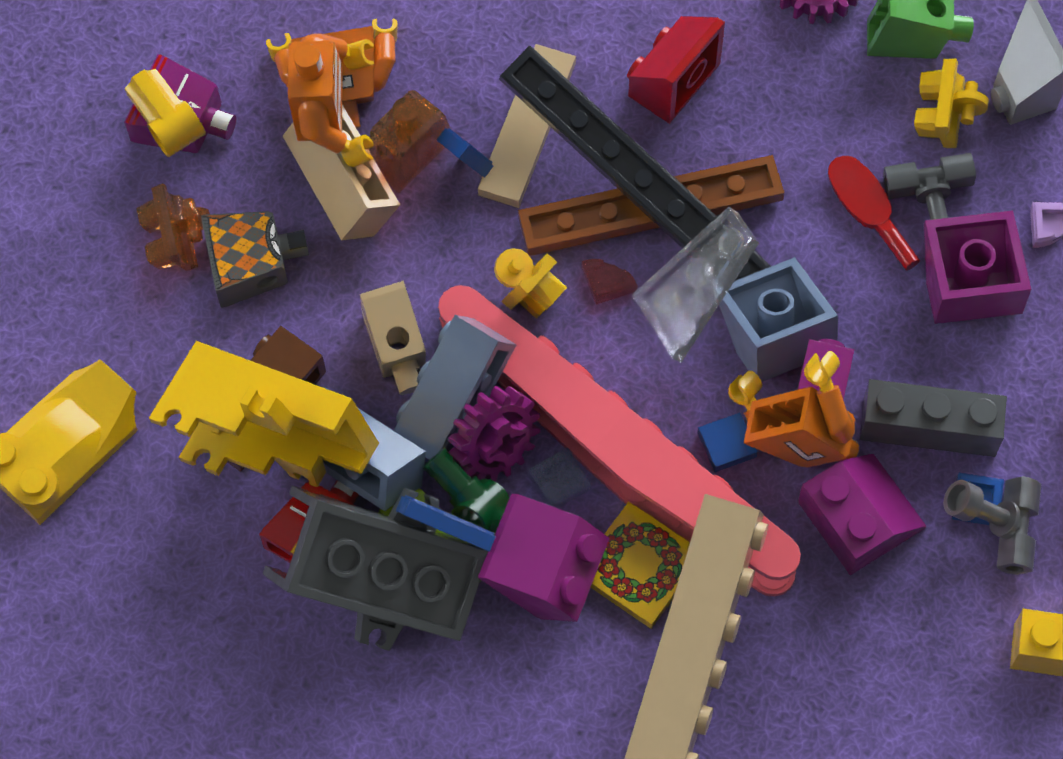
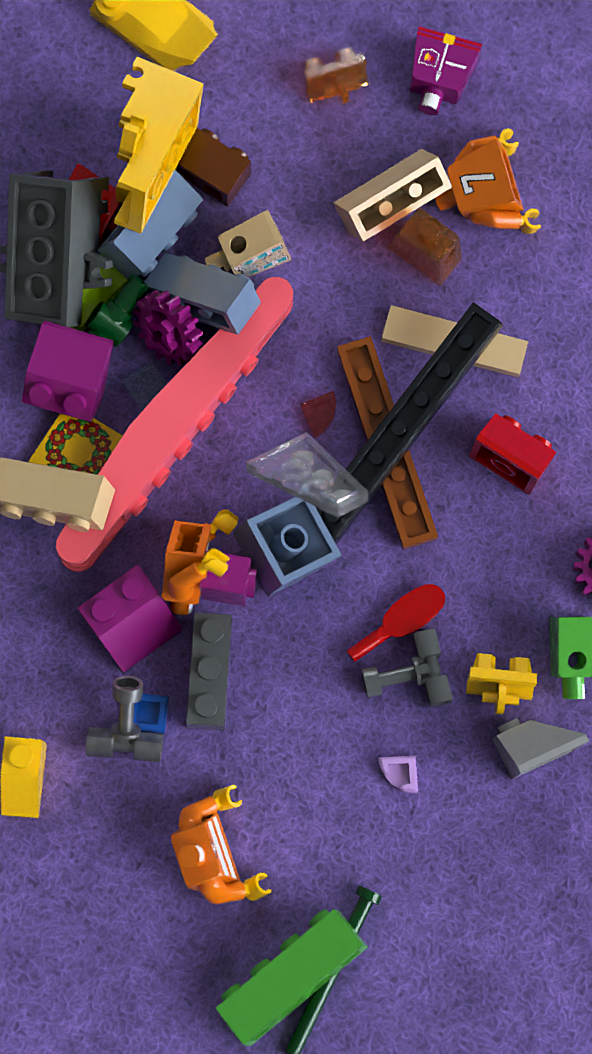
camera: 80 degrees right, 10 degrees up
yellow piece [124,69,206,157] -> none
torso [201,211,309,308] -> none
orange torso [288,33,374,167] -> none
blue tile [395,495,496,552] -> none
blue tile [436,128,494,178] -> none
yellow hips [494,248,567,319] -> none
blue tile [698,413,758,473] -> none
magenta slope [924,210,1032,324] -> none

